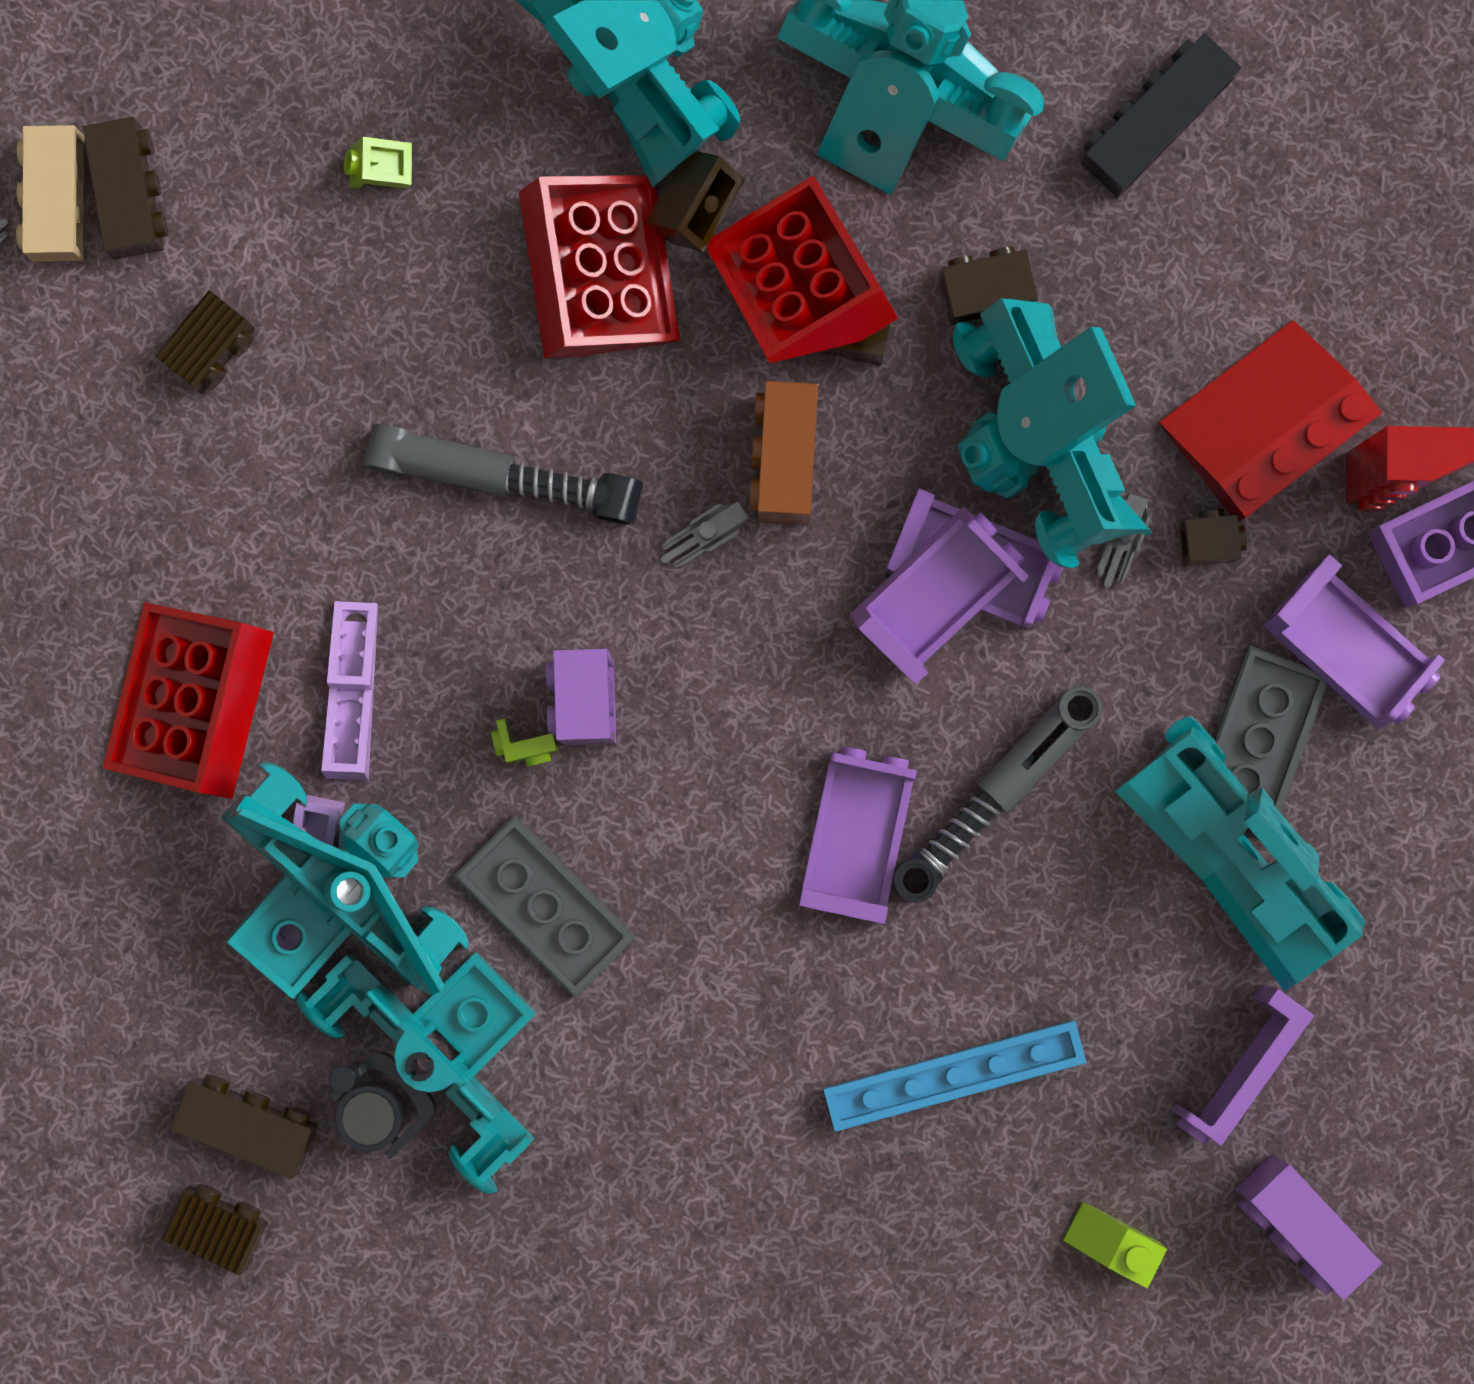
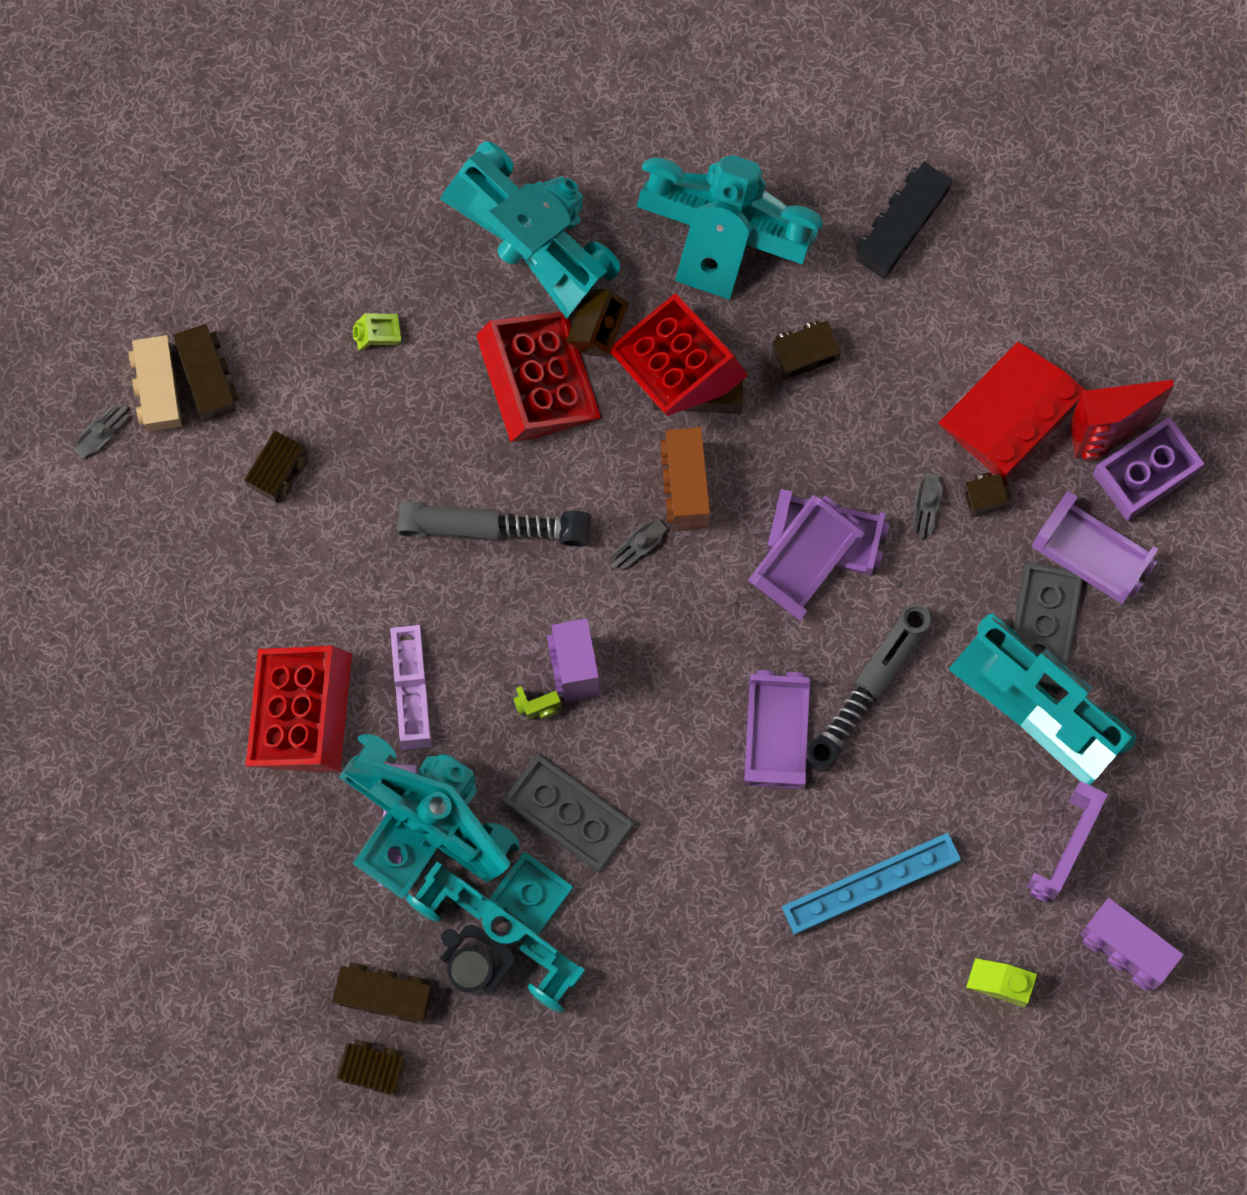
camera: 10 degrees left, 10 degrees down
teal piece [953,298,1153,569] -> none

